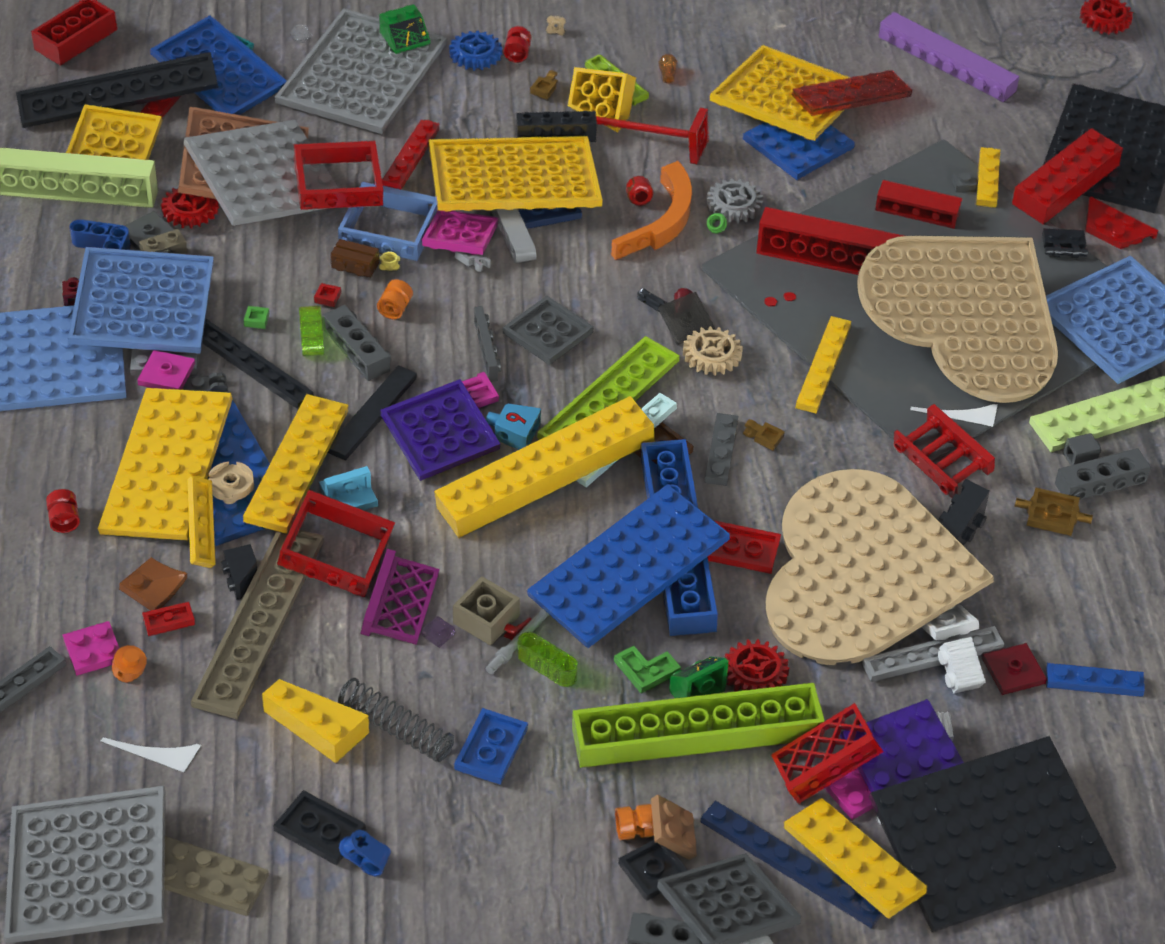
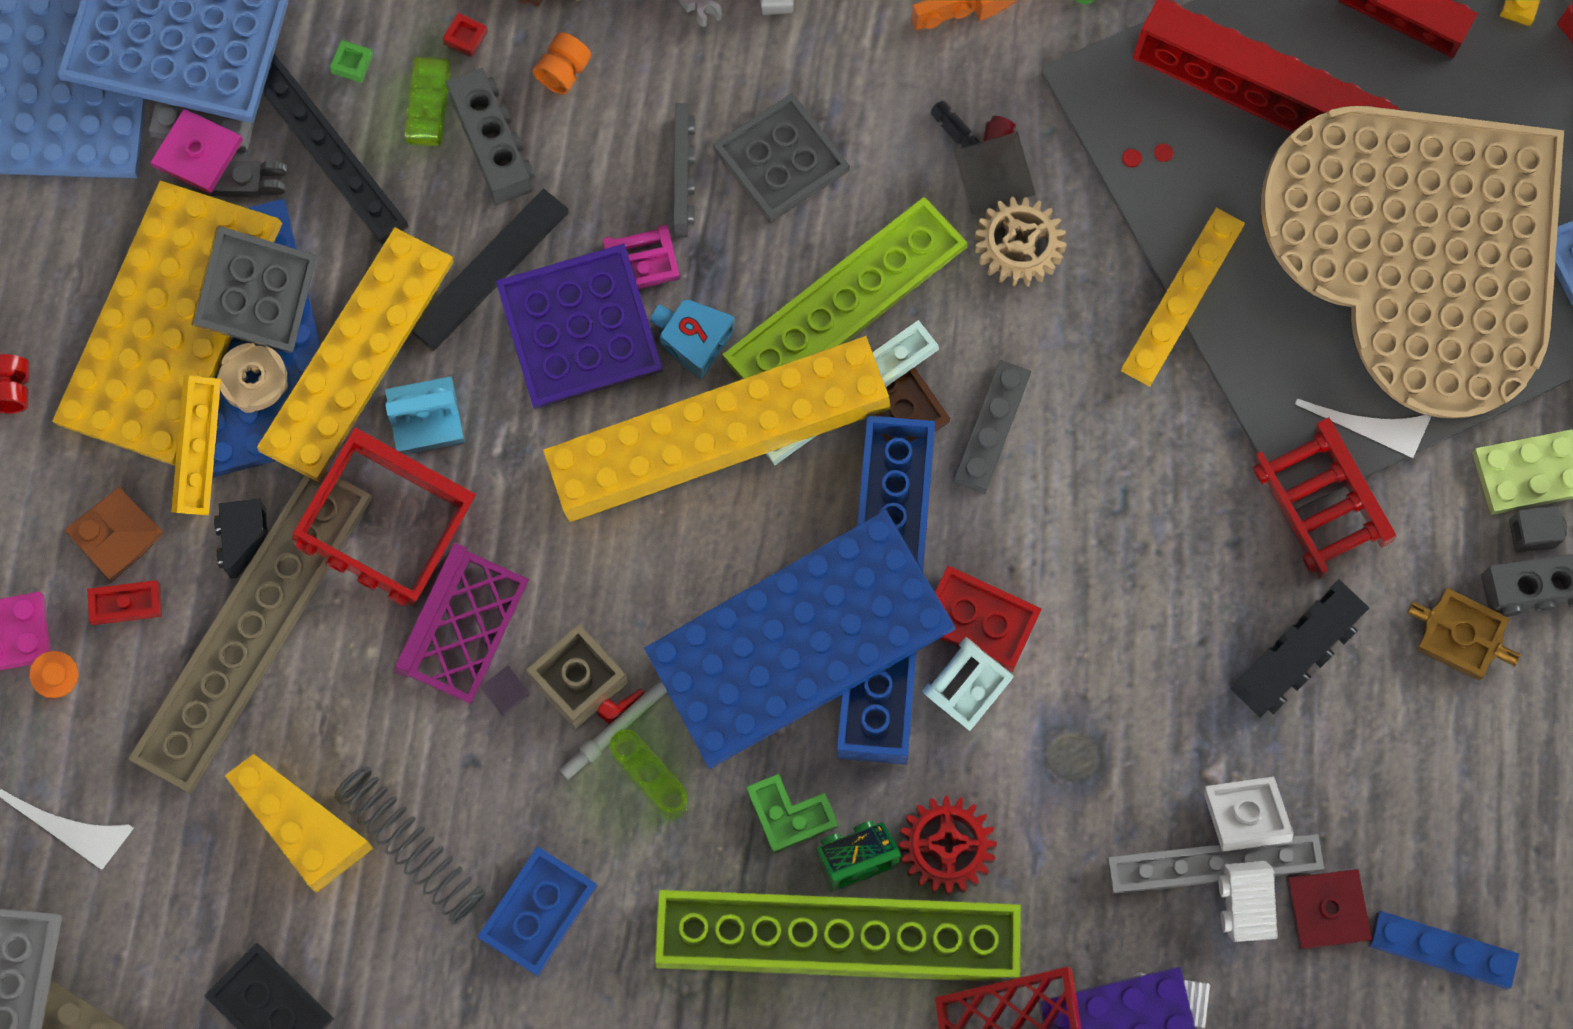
camera: 10 degrees right, 25 degrees up
pearl gold plate [743,419,785,451] -> none
tan plate [766,469,994,665] -> none
none -> dark grey plate [191,226,317,354]
none -> light aqua plate [922,637,1014,731]

